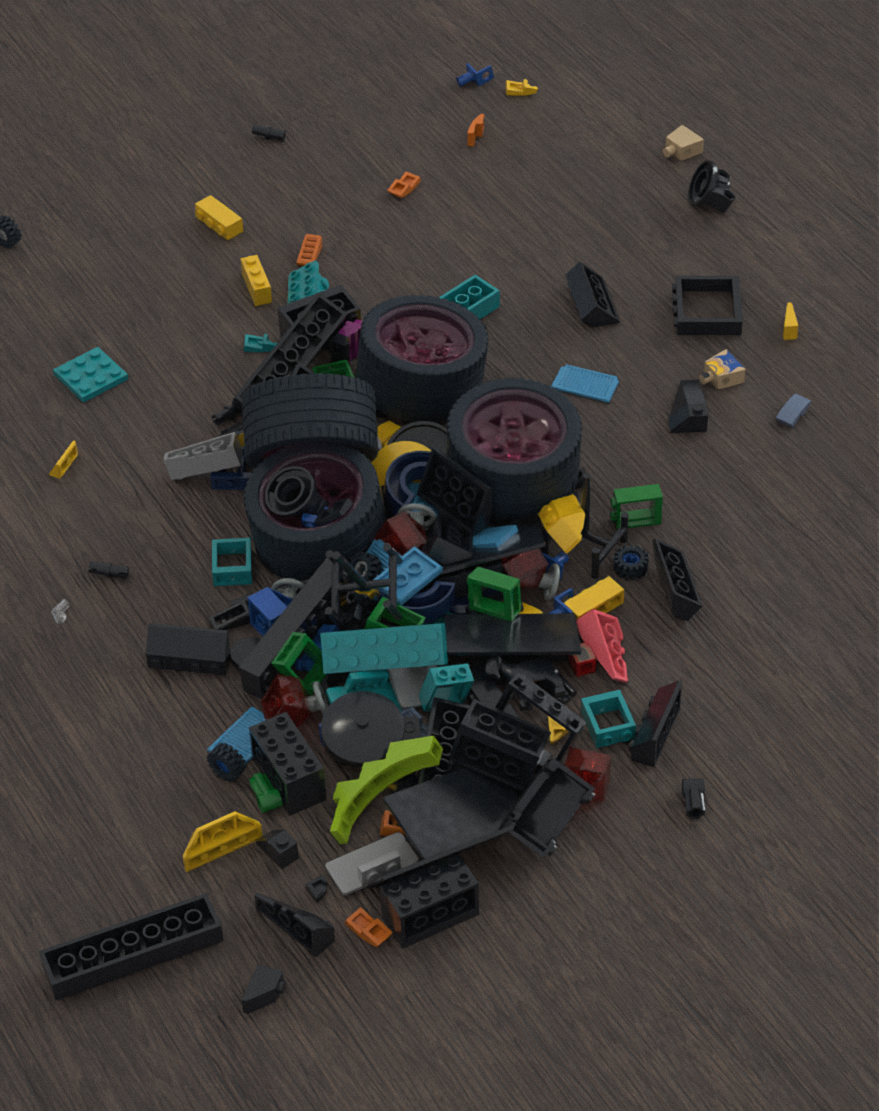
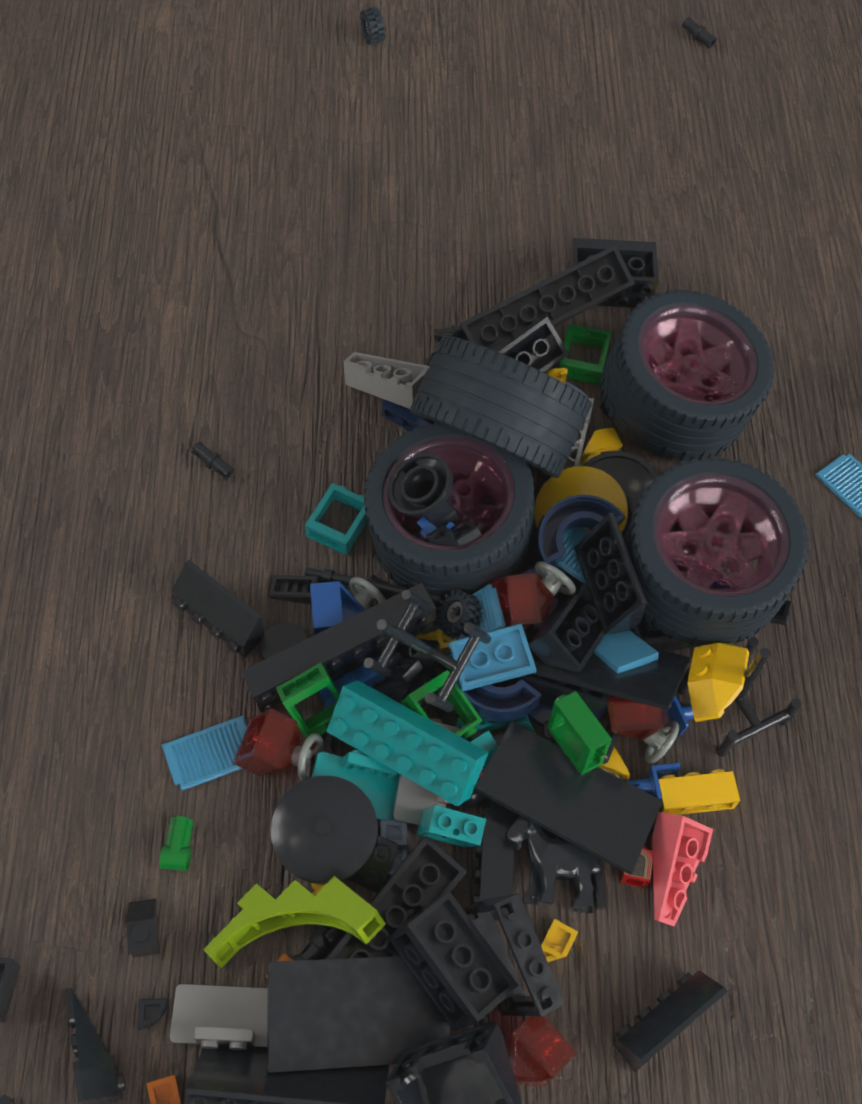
camera: 25 degrees right, 15 degrees up
yellow slope [49,441,78,478] -> none
clear arm [51,599,69,624] -> none
teal plate [53,347,128,403] -> none
yellow wedge [183,811,263,872] -> none
yellow brick [195,195,243,240] -> none
black bush [206,743,246,782] -> none
yellow brick [240,255,272,306] -> none
teal slope [243,333,277,352] -> none
black brick [249,712,327,816] -> none
teal bracket [287,260,329,304] -> none
orange slope [296,234,323,266] -> none
hips [330,319,362,366] -> none
orange slope [387,172,421,198] -> none
teal brick [440,274,500,320] -> none
teal window [581,690,636,748] -> none
green window [610,484,663,530] -> none
black bush [613,545,649,580] -> none
black slope [652,538,703,621] -> none

